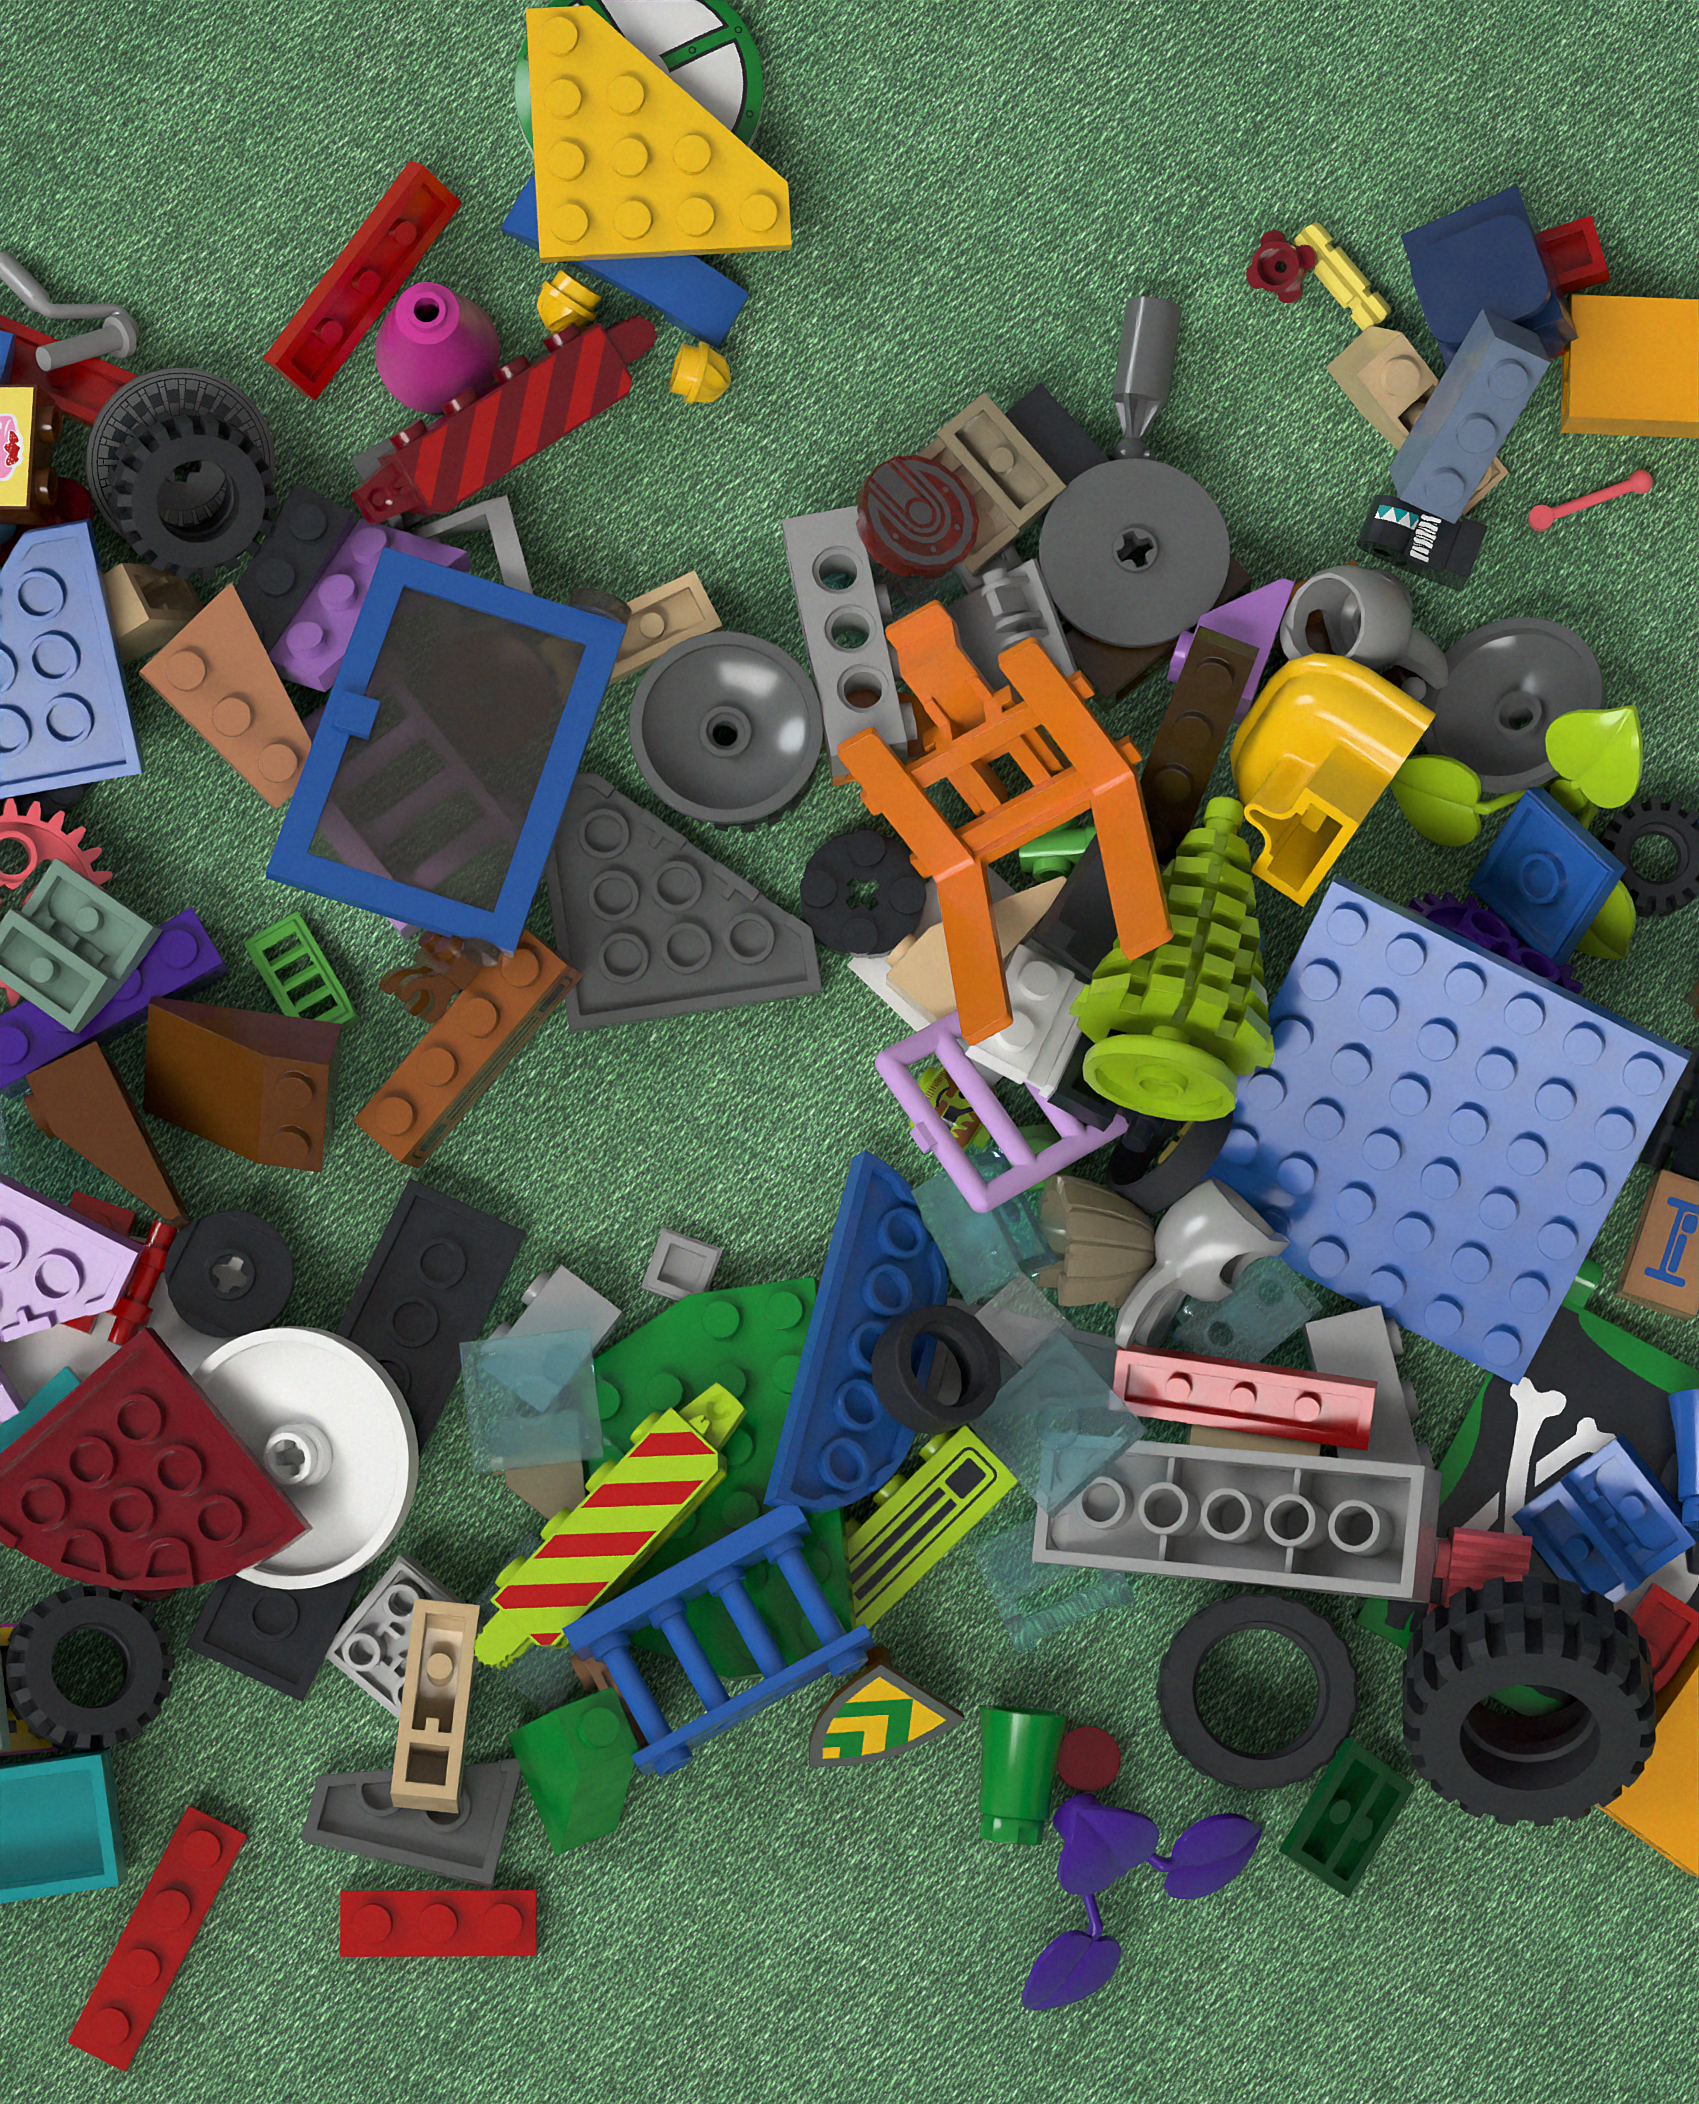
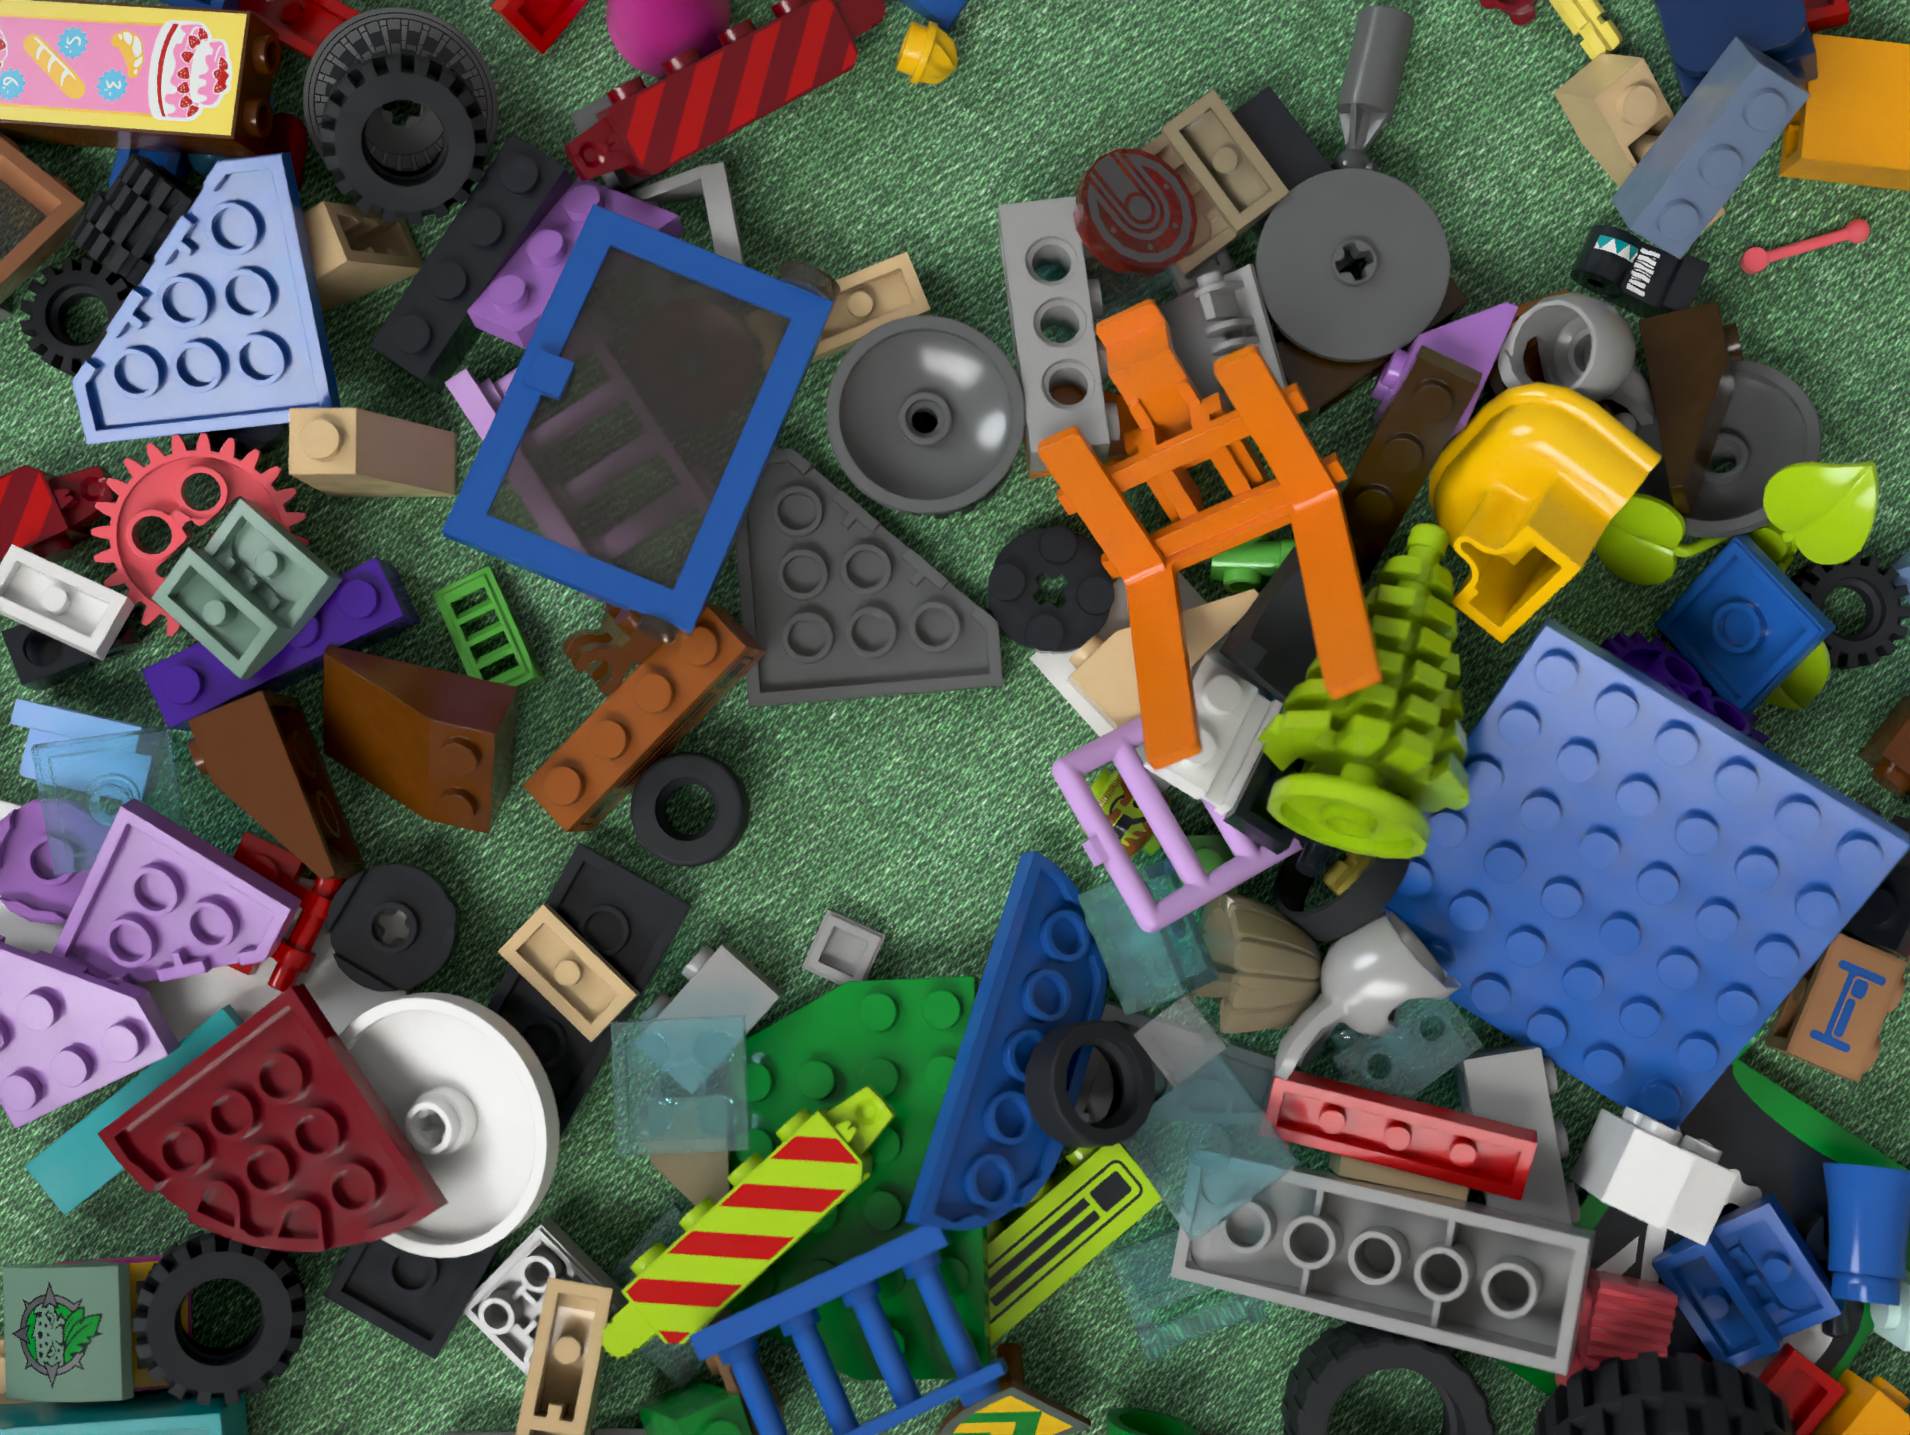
camera: 10 degrees right, 5 degrees up
nougat wing [138,582,312,810] -> none
none -> tan slope [289,408,457,497]
none -> tan plate [497,904,640,1042]
none -> black tyre [630,751,750,867]
none -> white brick [1569,1106,1738,1246]
none -> dark brown slope [1638,301,1743,516]

